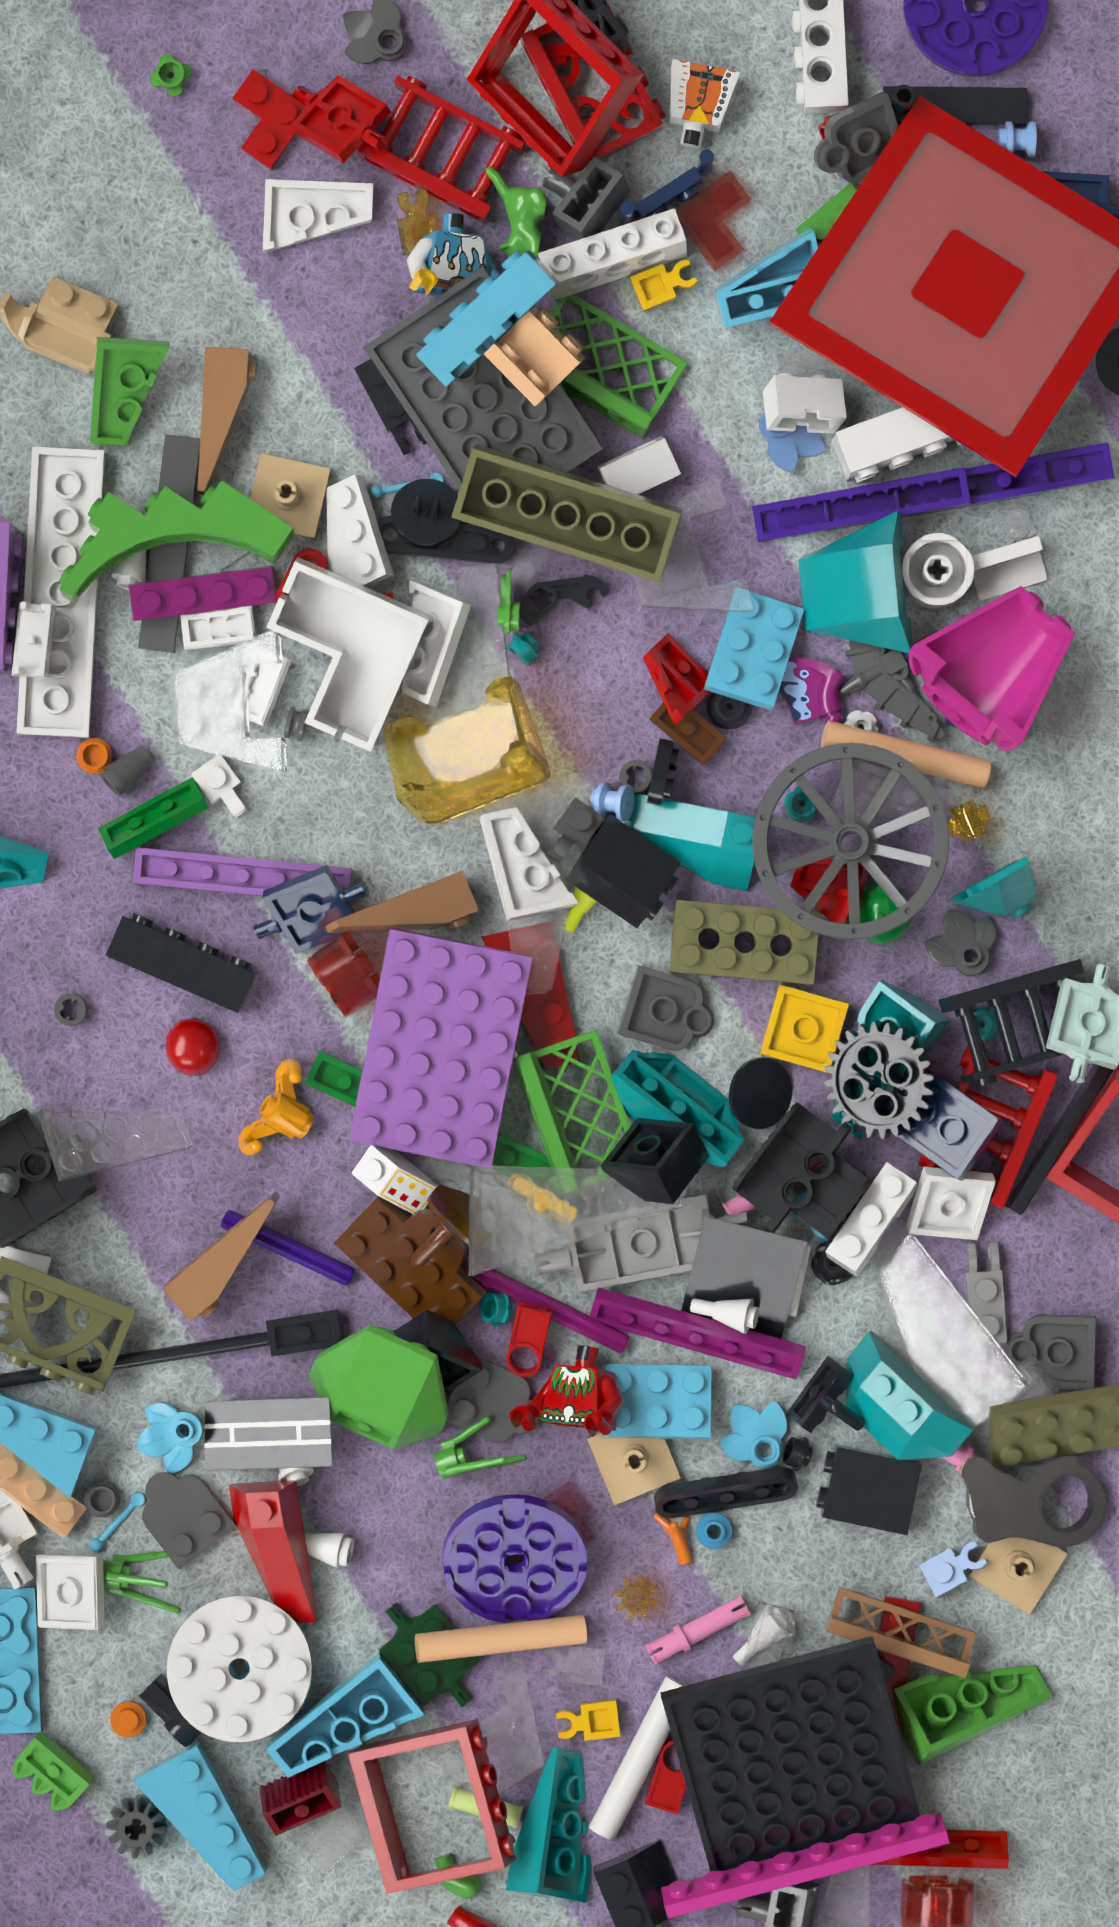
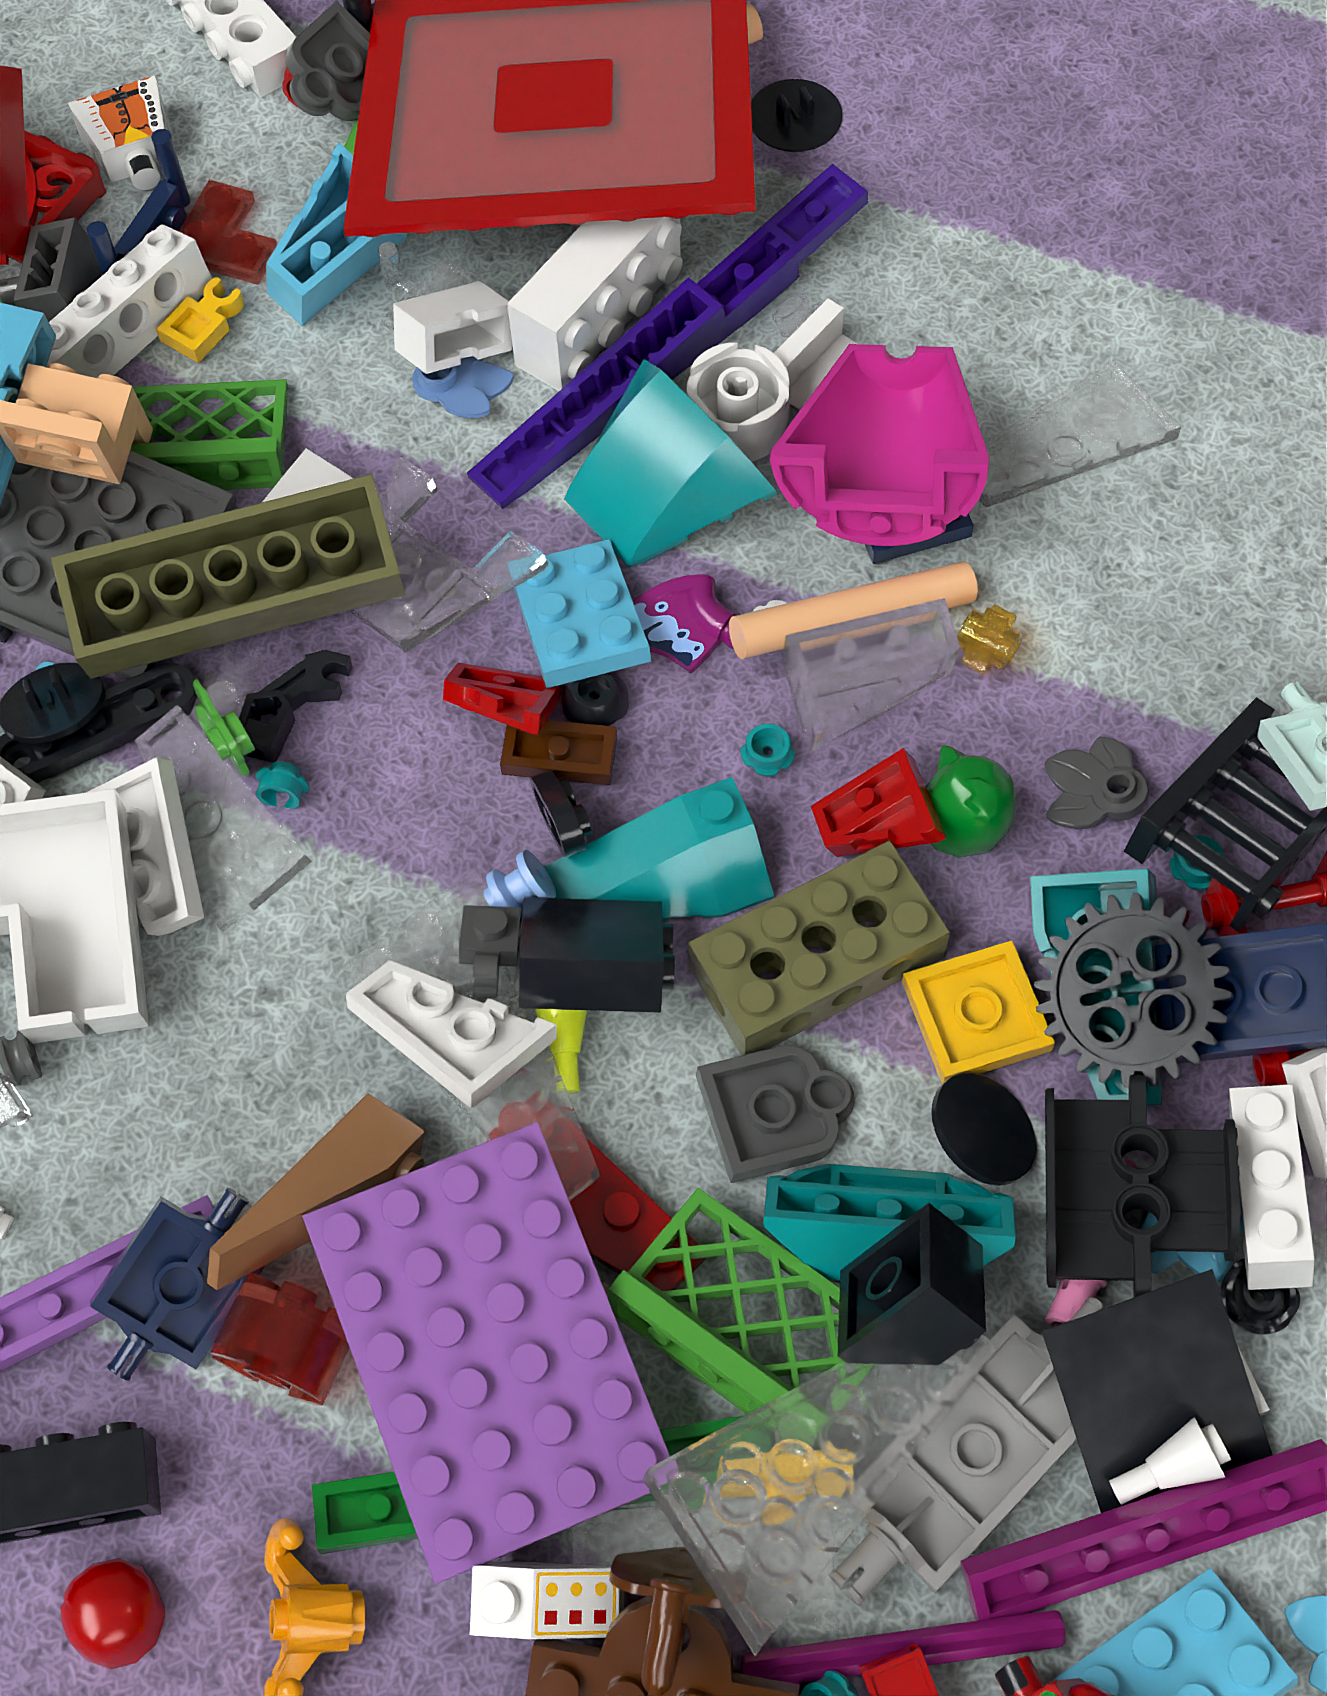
camera: 30 degrees left, 25 degrees down
clear yellow windscreen [382,675,551,824] -> none
dark grey bush [619,760,652,793] -> none
dark grey wheel [752,743,949,940] -> none
dark grey bar [839,630,946,742] -> none
teal wedge [951,857,1037,919] -> none

